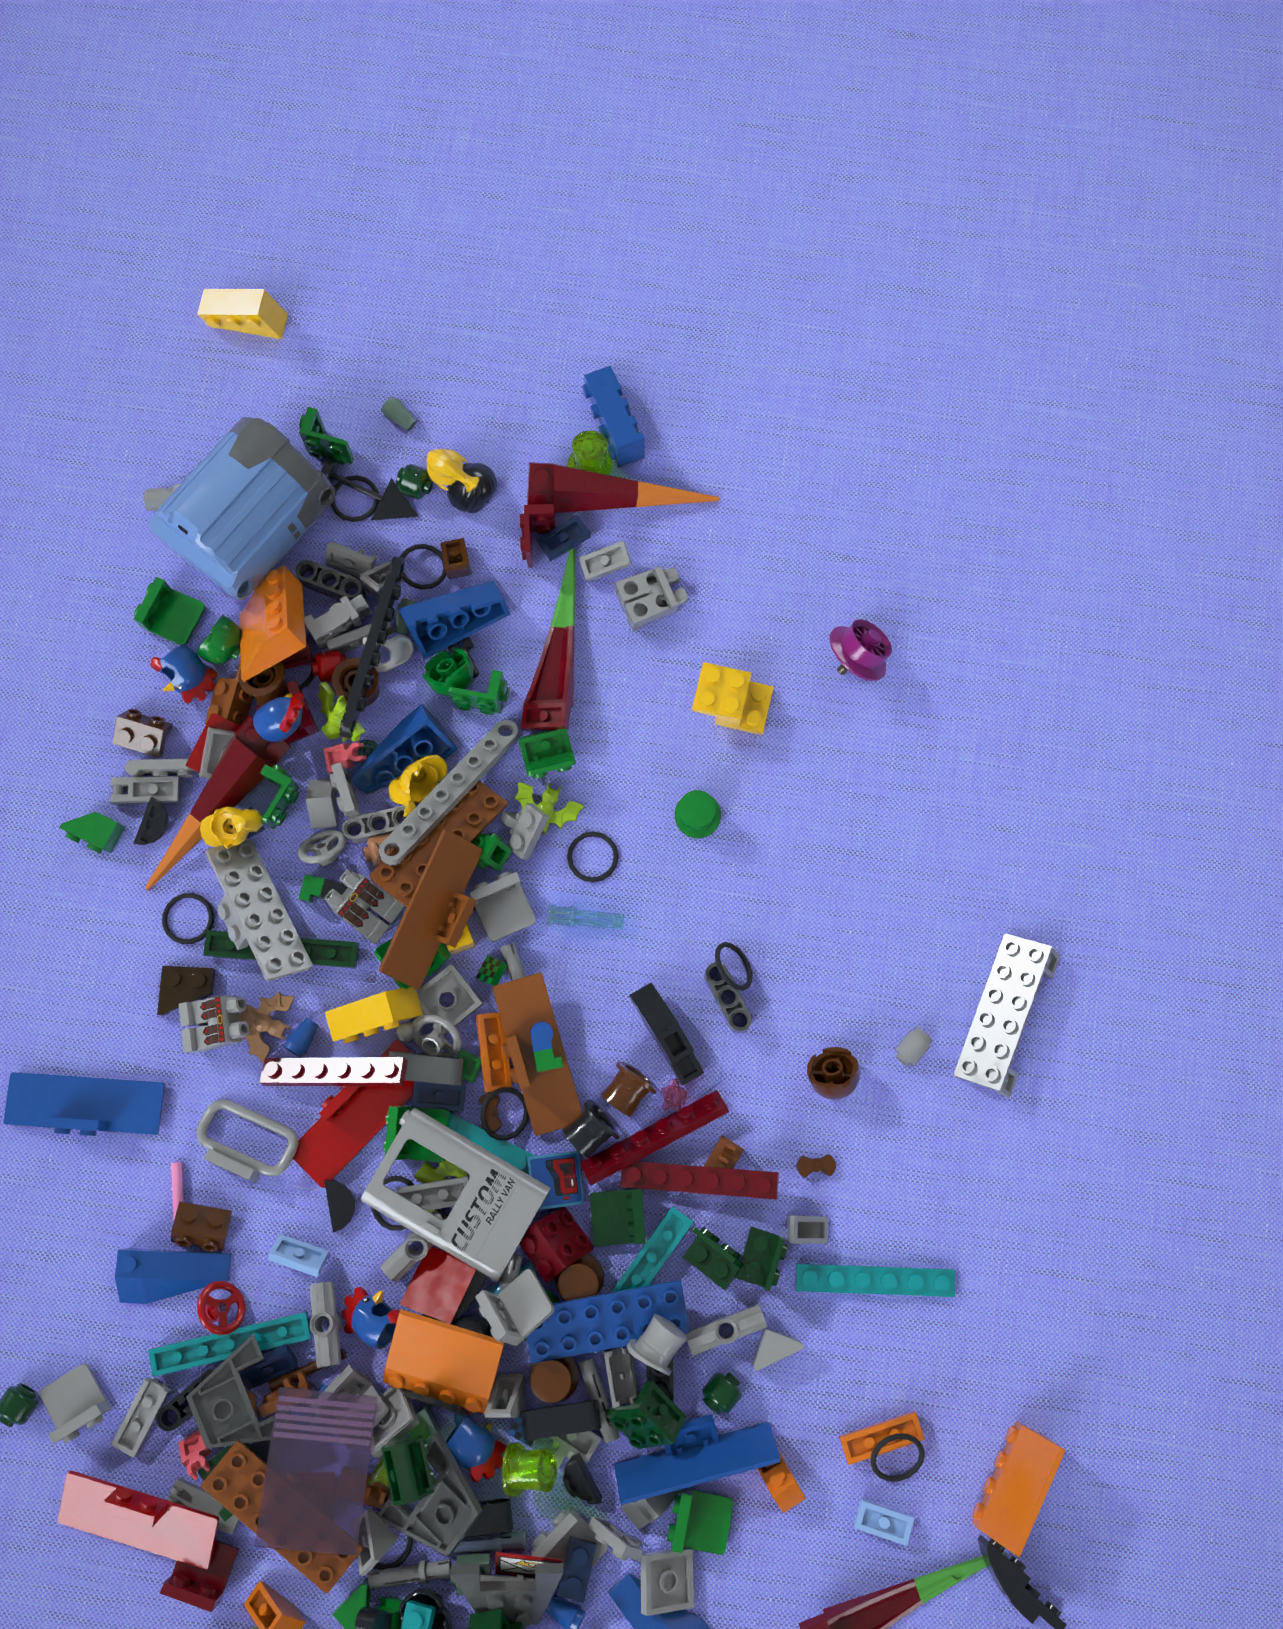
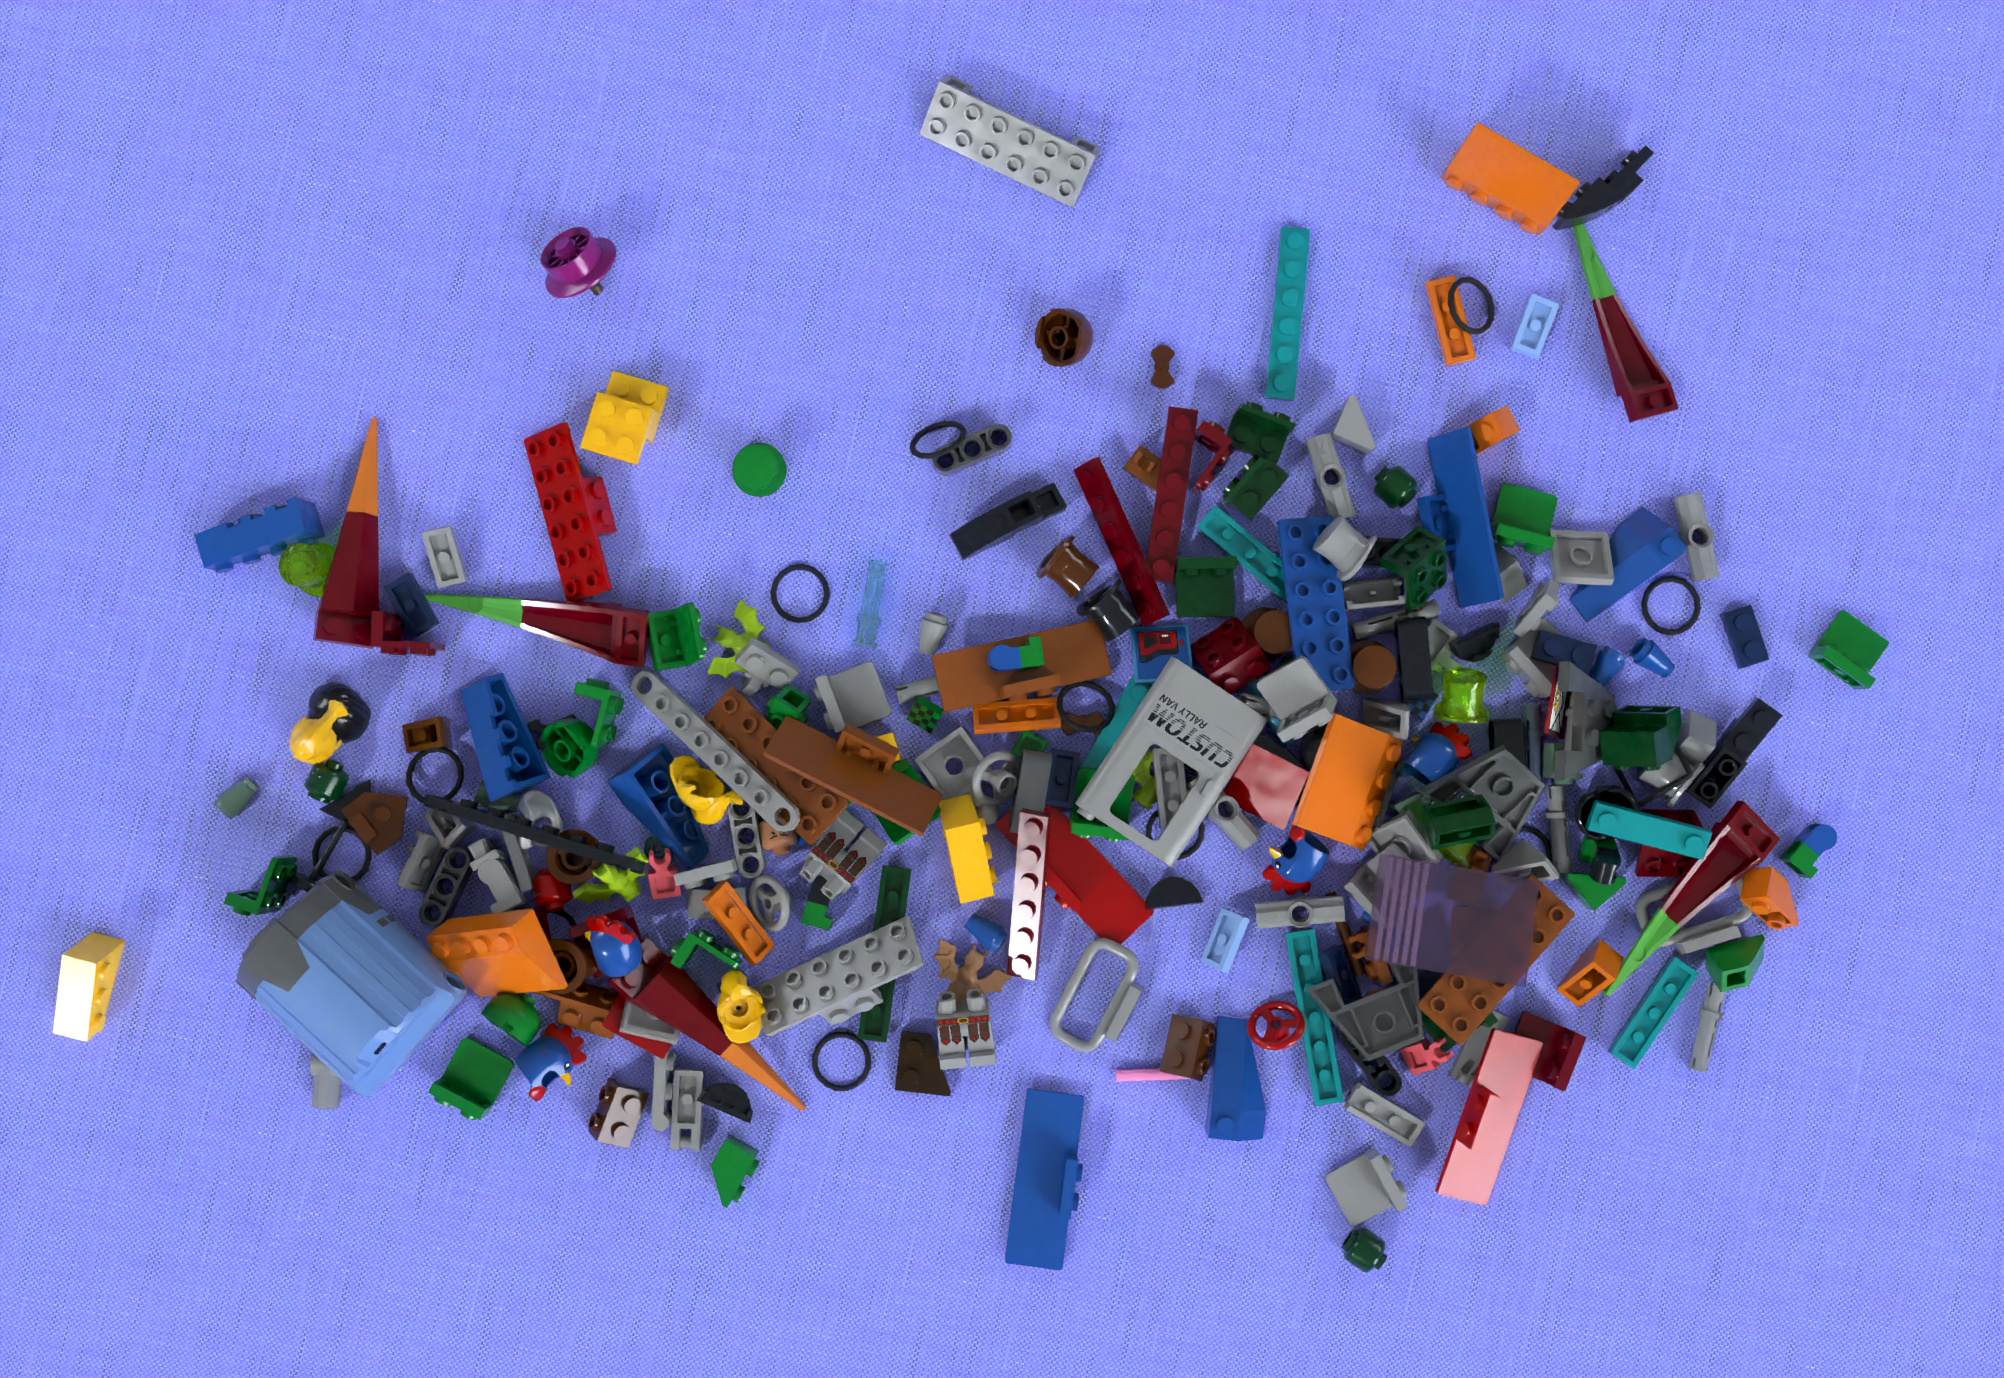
camera: 85 degrees left, 10 degrees up
light grey hips [615,566,688,631] -> none
clear pink plate [661,1079,688,1112] -> none
light grey slope [787,1215,828,1244] -> none
light grey brick [895,1027,932,1067] -> none
none -> reddish brown plate [341,792,408,856]
none -> red bracket [524,422,617,602]
none -> orange plate [702,881,775,965]
none -> light grey cone [918,611,949,656]
none -> dark red bracket [1191,420,1233,494]

